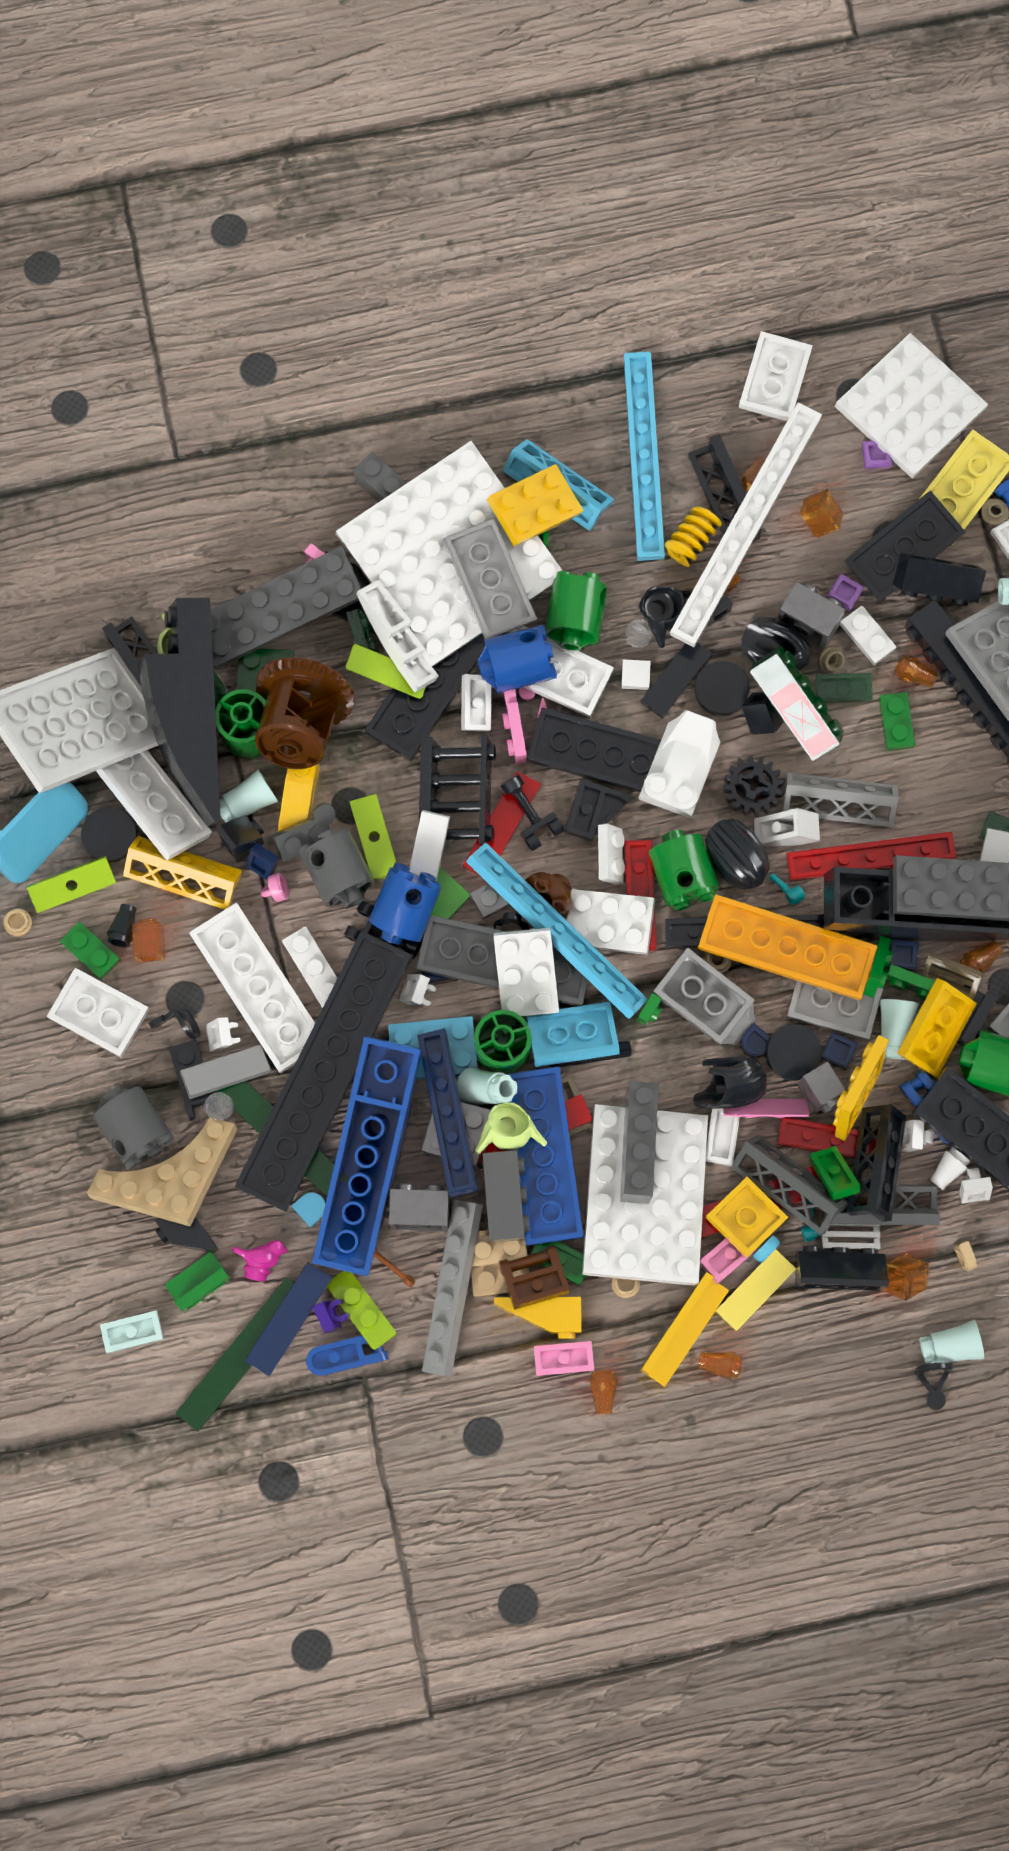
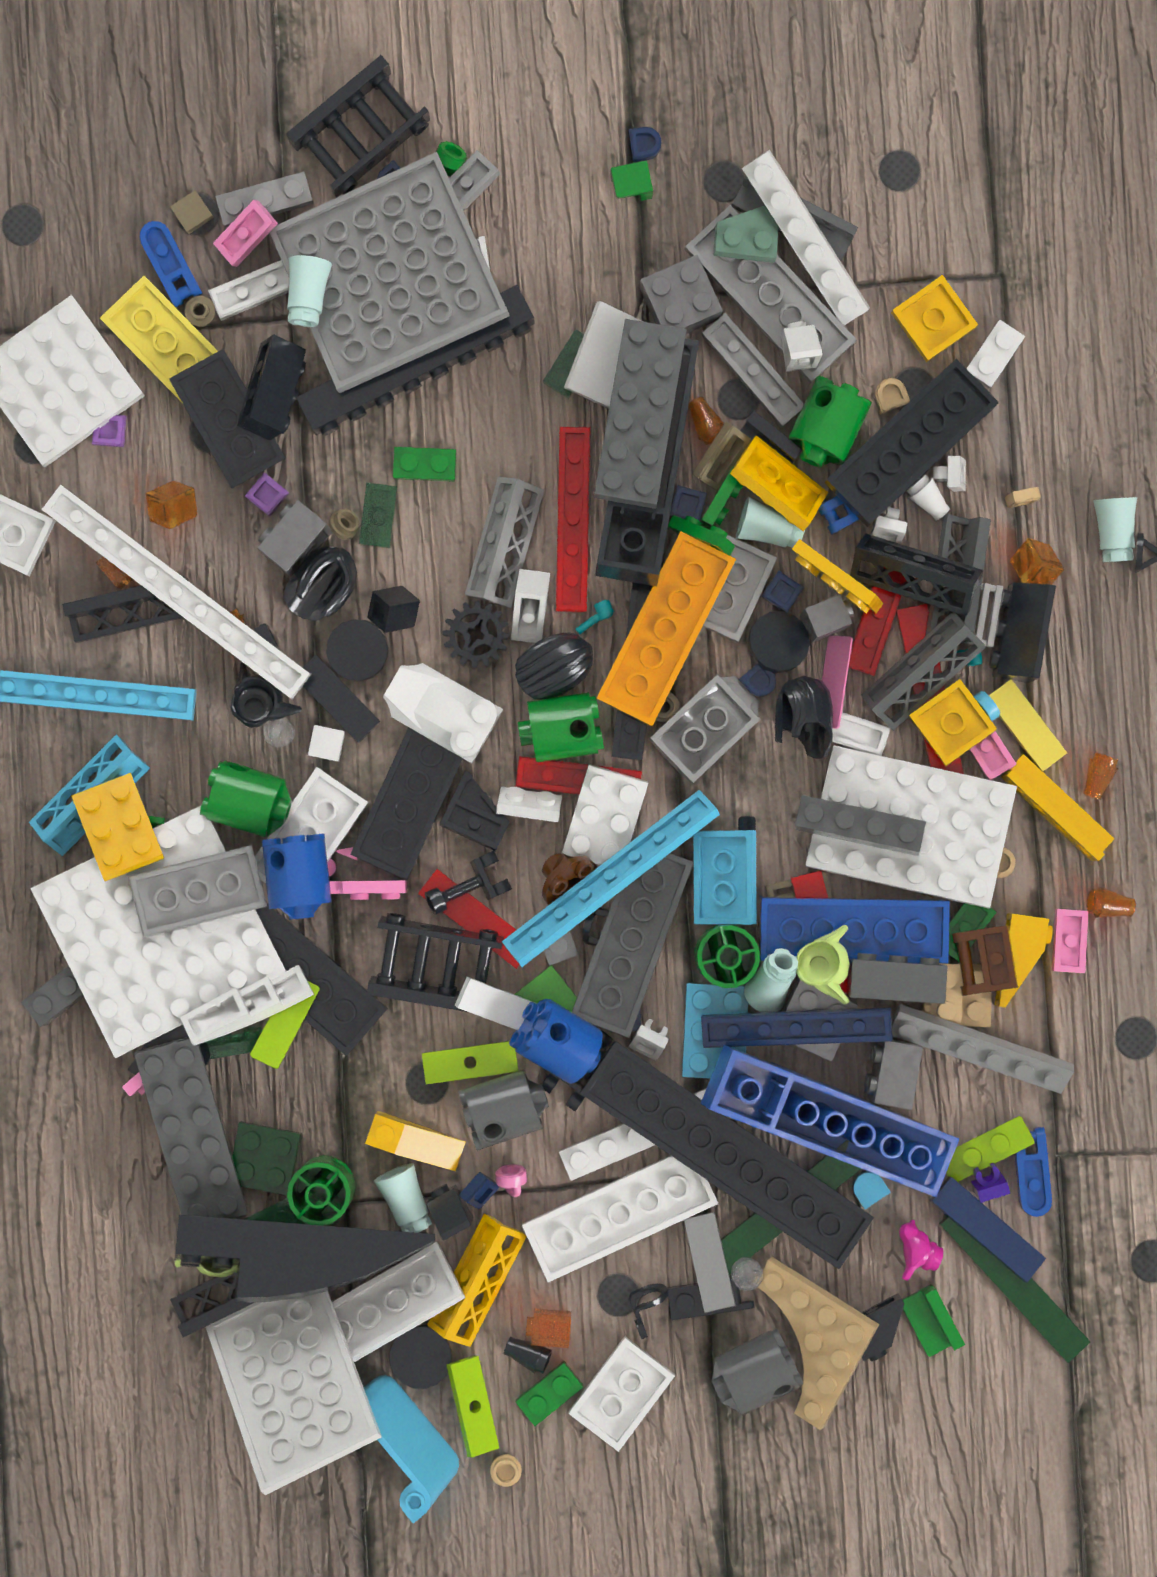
camera: 85 degrees left, 10 degrees up
light aqua plate [100,1310,164,1354] -> none
white tile [206,1017,240,1052] -> none
reddish brown piece [255,657,355,770] -> none
dark grey hinge [272,803,336,862] -> none
dark orange hinge [374,1247,415,1287] -> none
white plate [461,674,491,732] -> none
white plate [494,928,559,1016] -> none
green plate [635,993,663,1026] -> none
yellow piece [664,506,723,567] -> none
brick [750,646,844,761] -> none
green plate [809,1146,860,1201] -> none
white plate [840,606,896,666] -> none
clear orange cone [894,655,938,688] -> none

